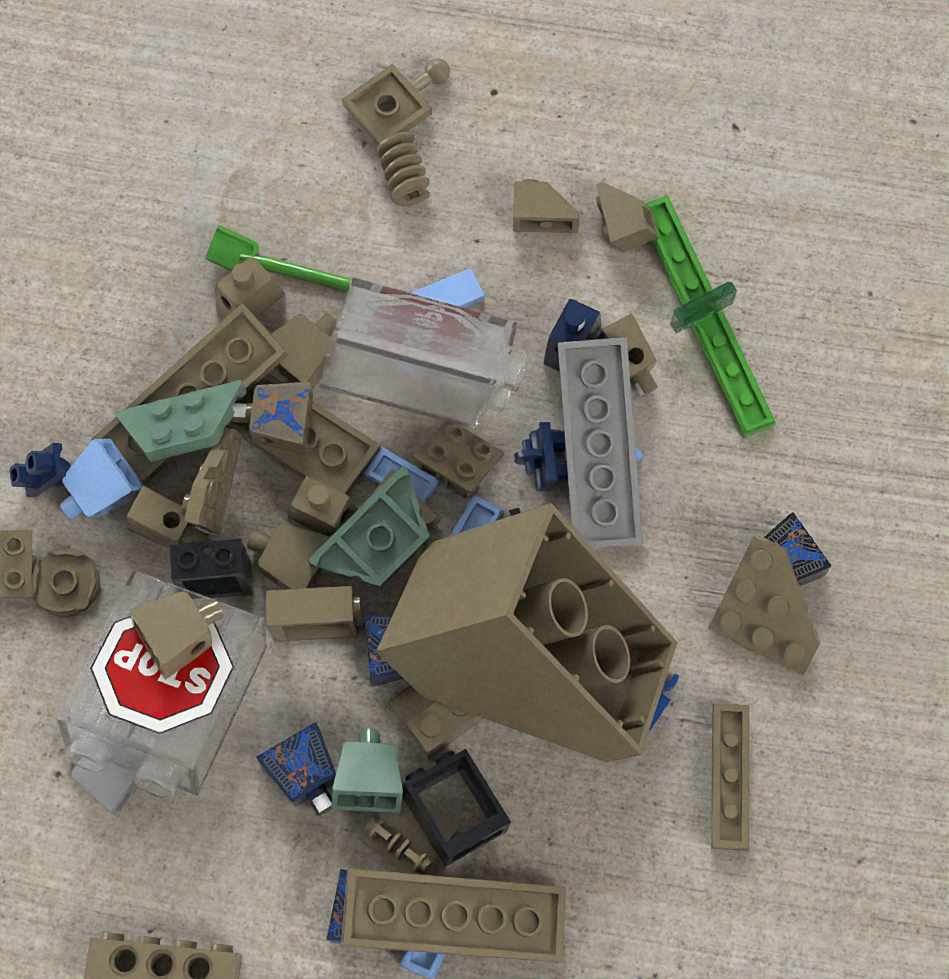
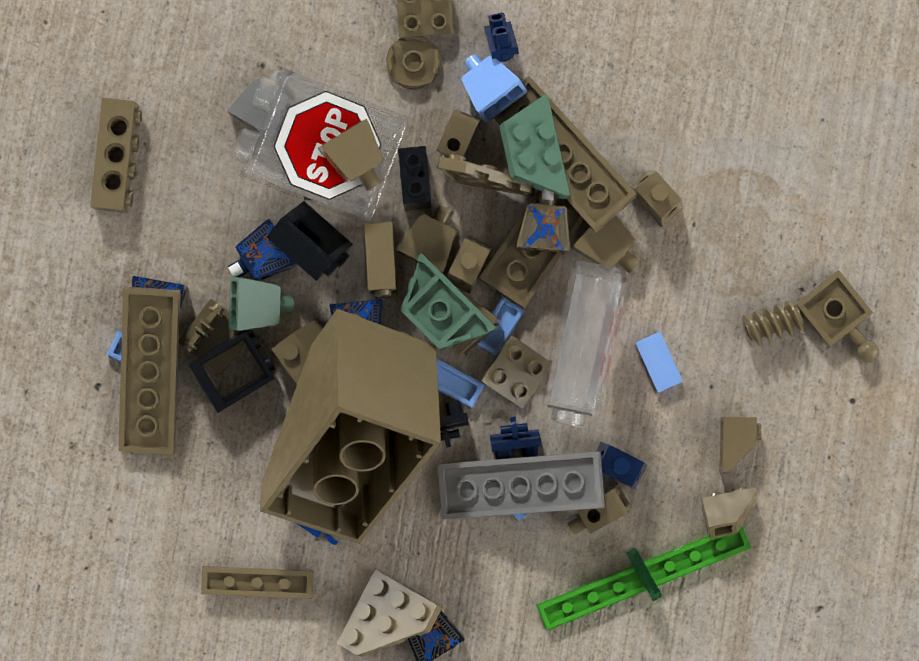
camera: 90 degrees right, 15 degrees up
bright green piece [205,225,355,292] -> none
none -> black window [267,201,353,281]

